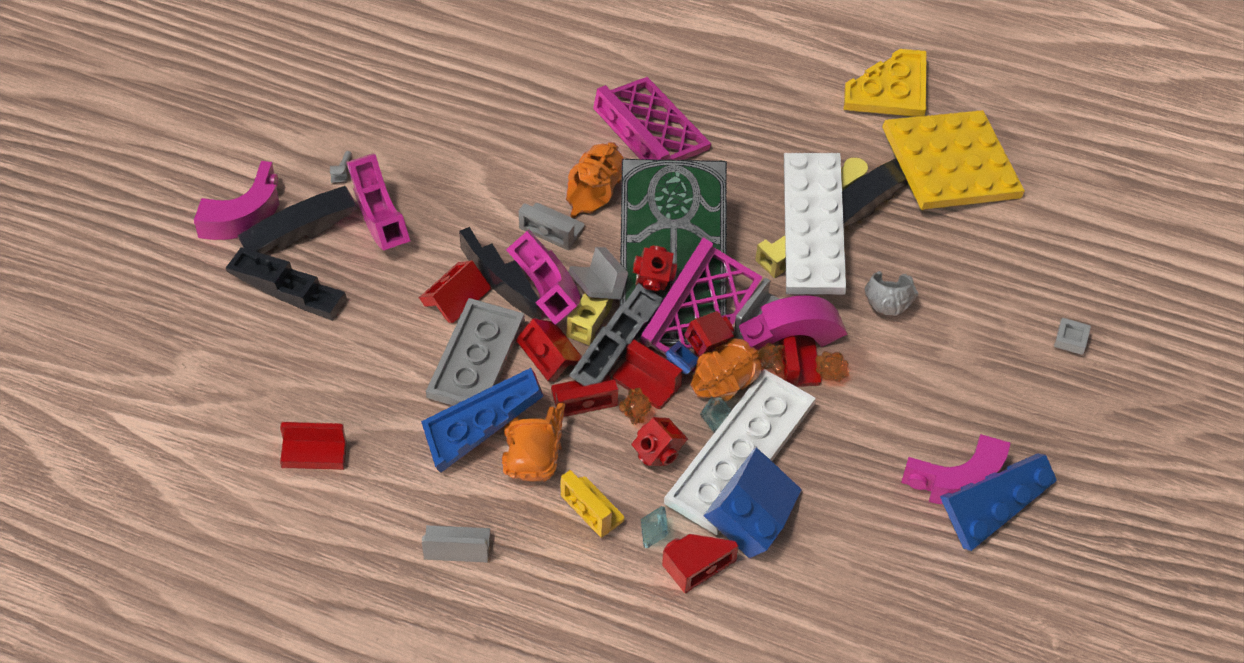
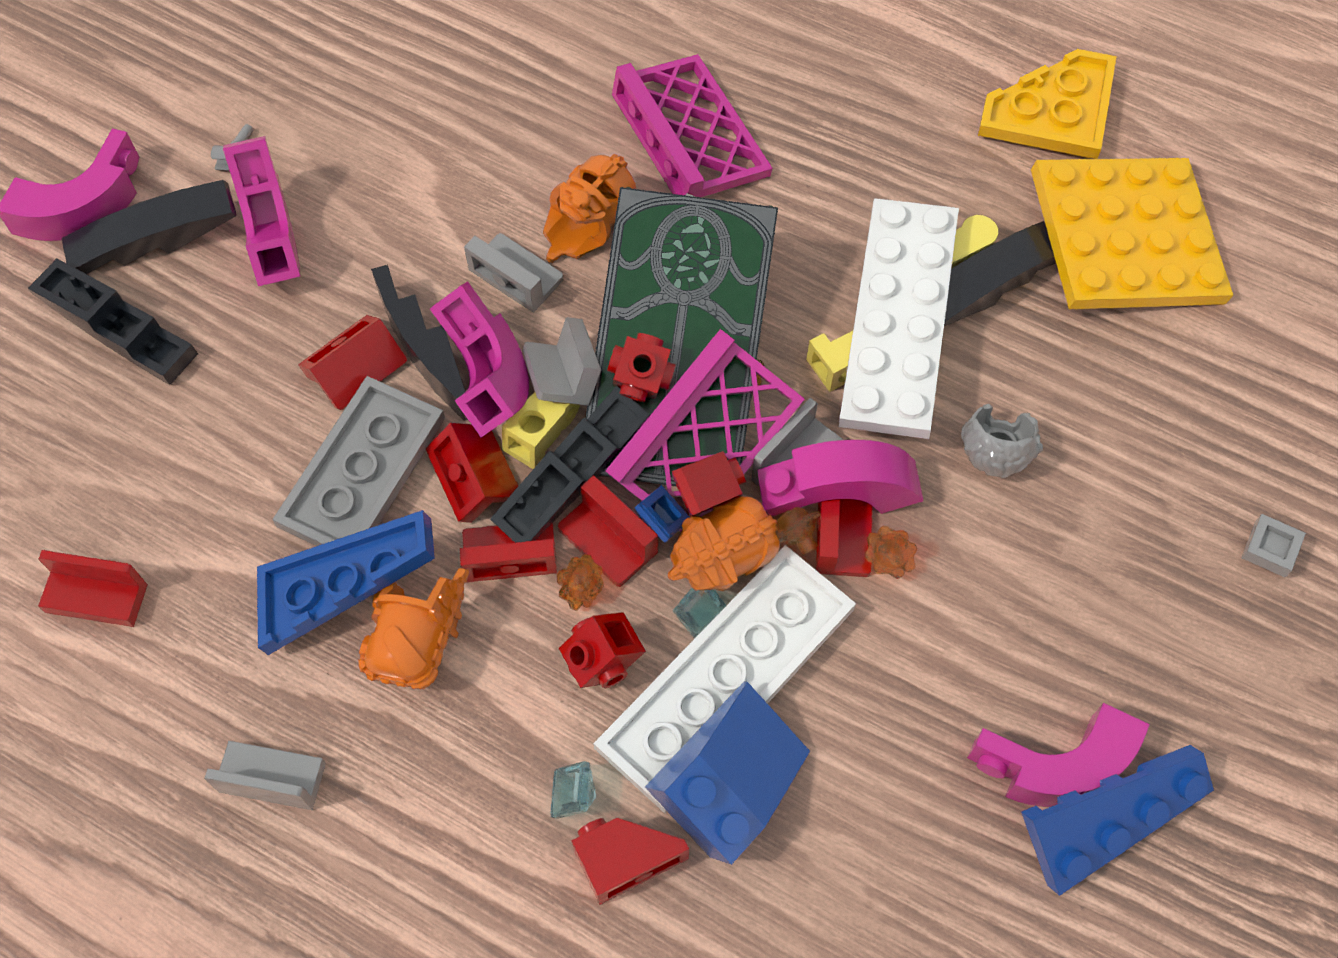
camera: 10 degrees right, 10 degrees up
yellow bracket [561,470,624,538] -> none

